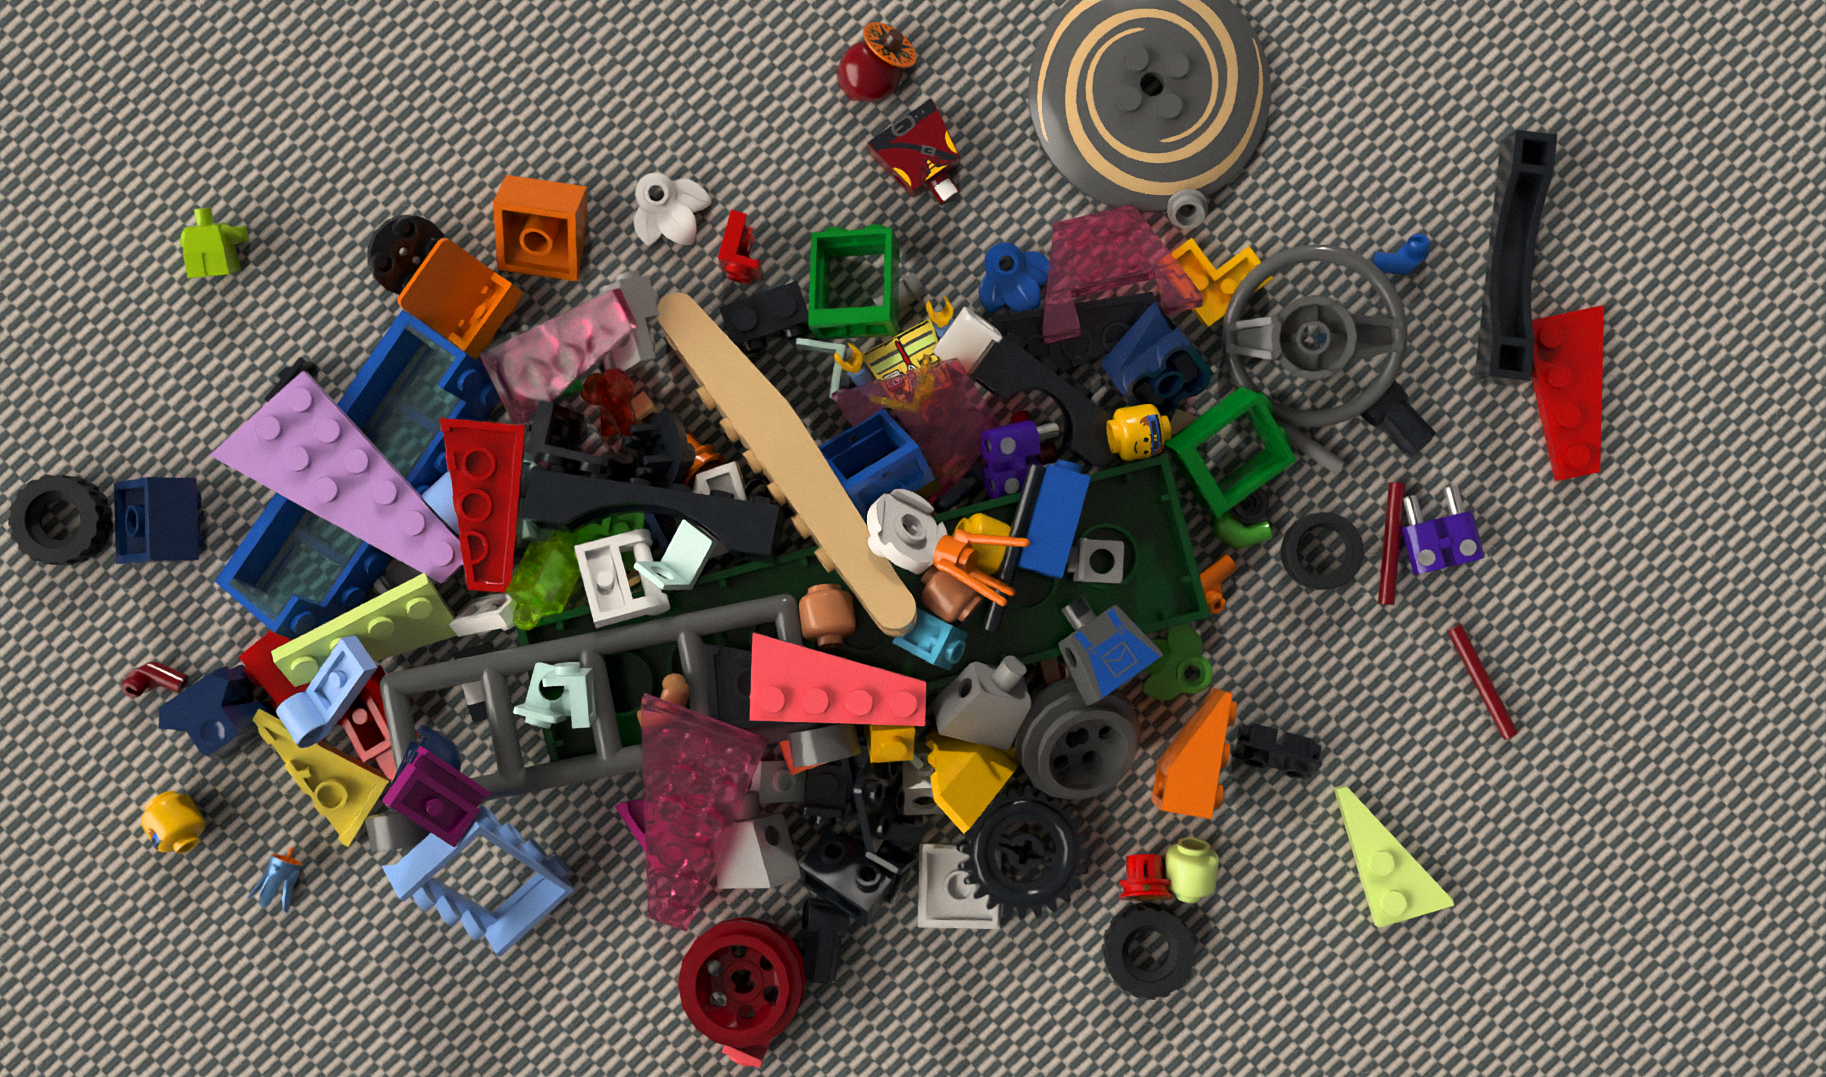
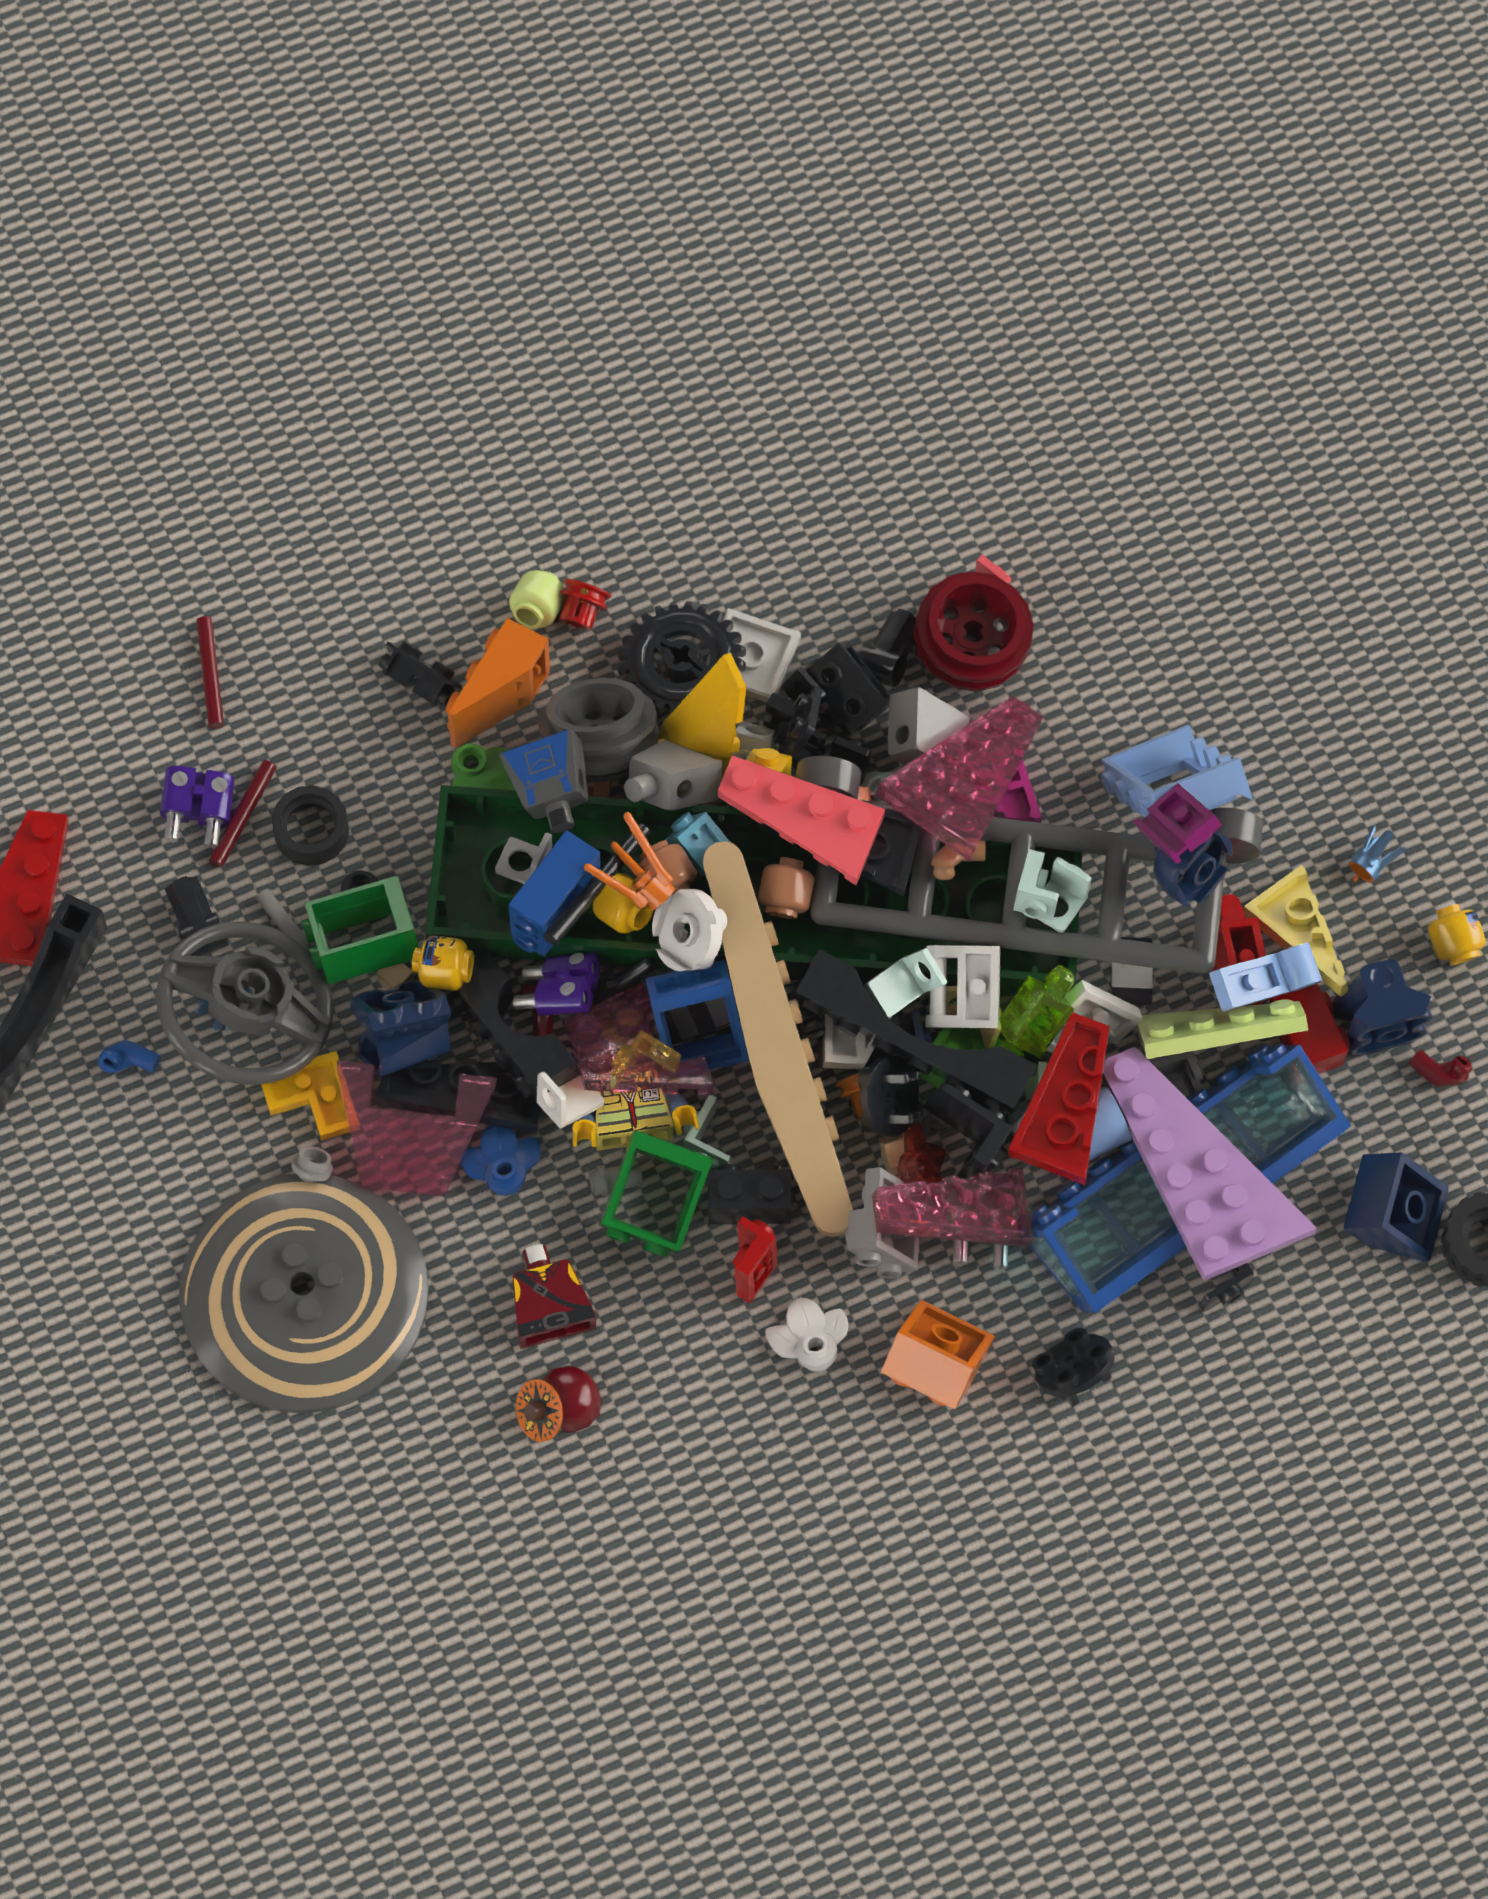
camera: 165 degrees left, 20 degrees down
lime piece [180,207,249,278] -> none
orange bracket [397,238,524,359] -> none
black tyre [1102,903,1196,1000] -> none
orange arm [1200,553,1238,615] -> none
bright green arm [1211,511,1272,549] -> none
yellowish green wing [1334,785,1454,928] -> none

